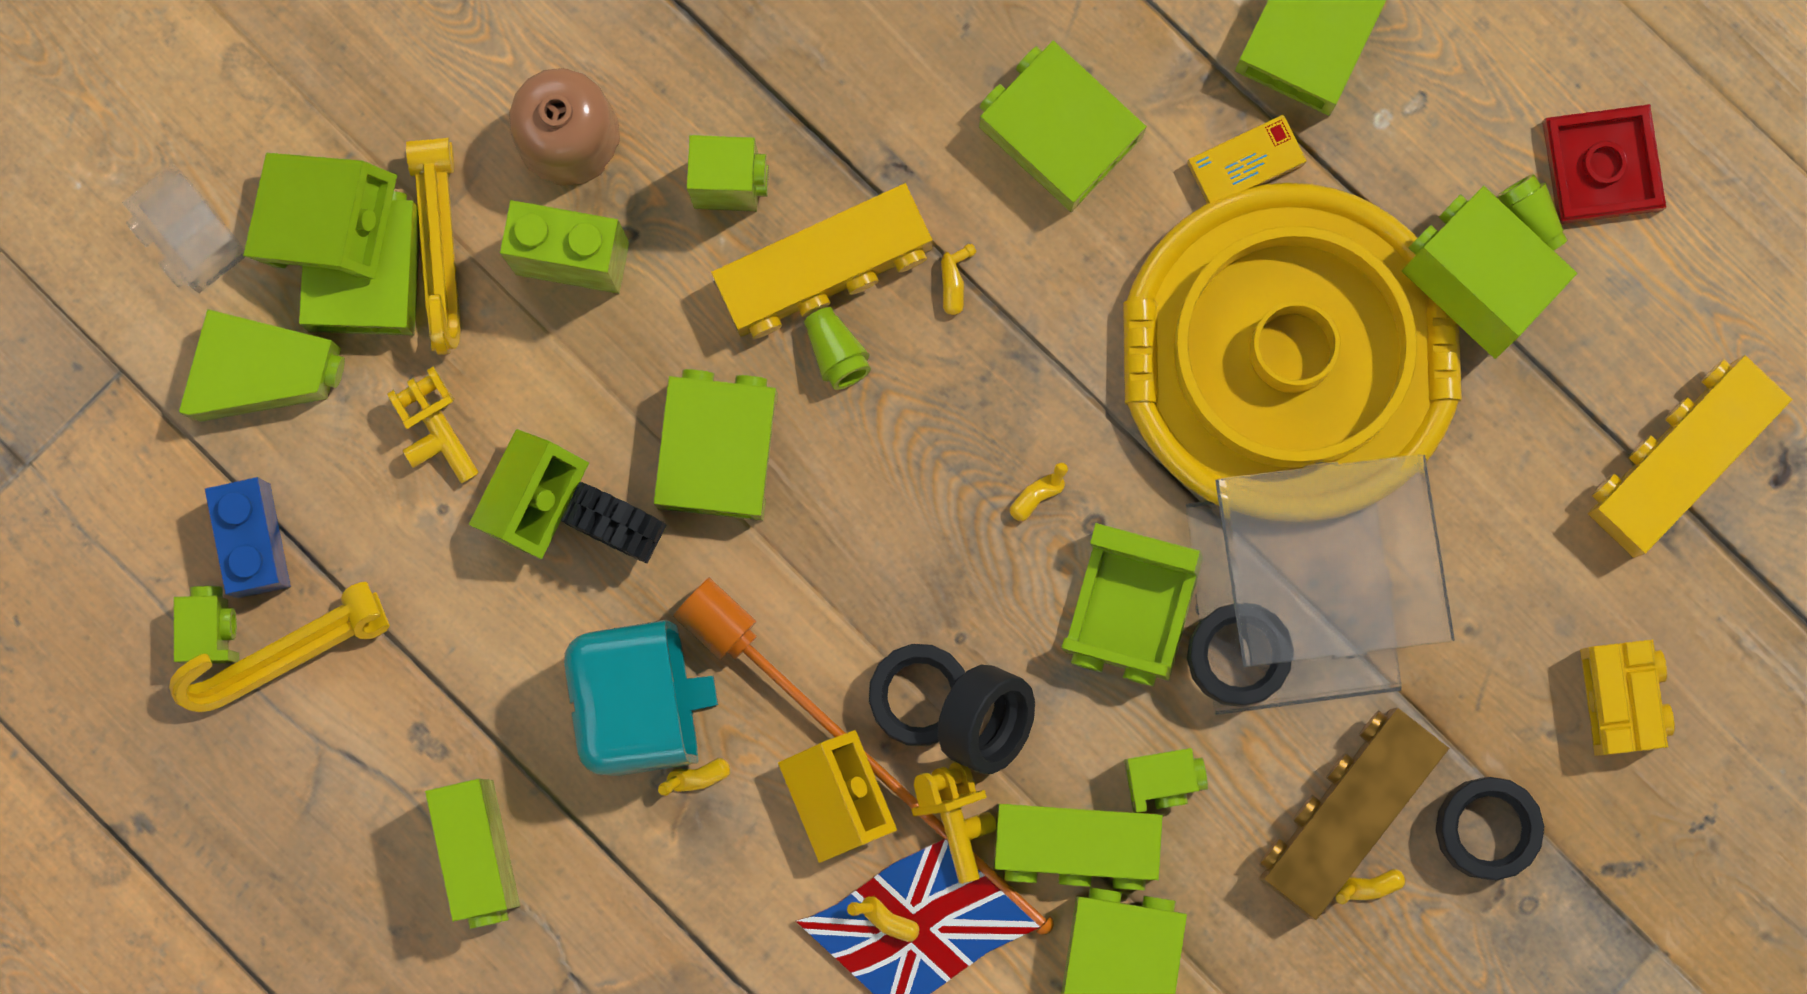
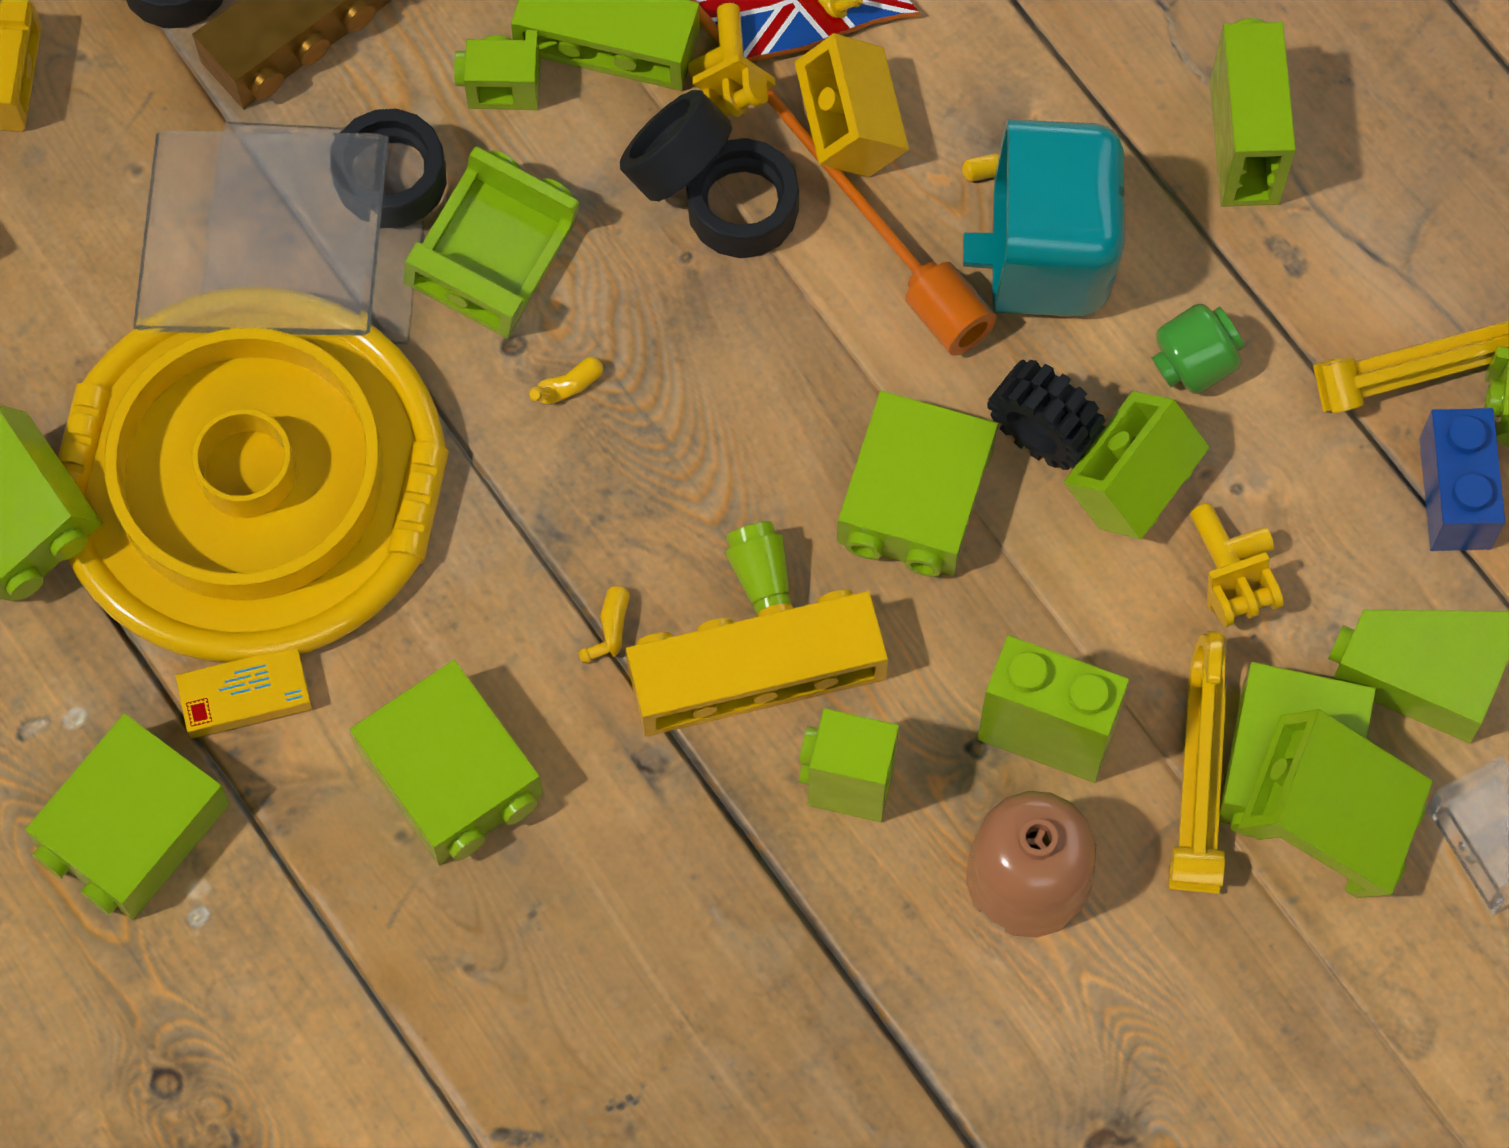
camera: 170 degrees left, 15 degrees down
none -> bright green head [1151,304,1246,394]

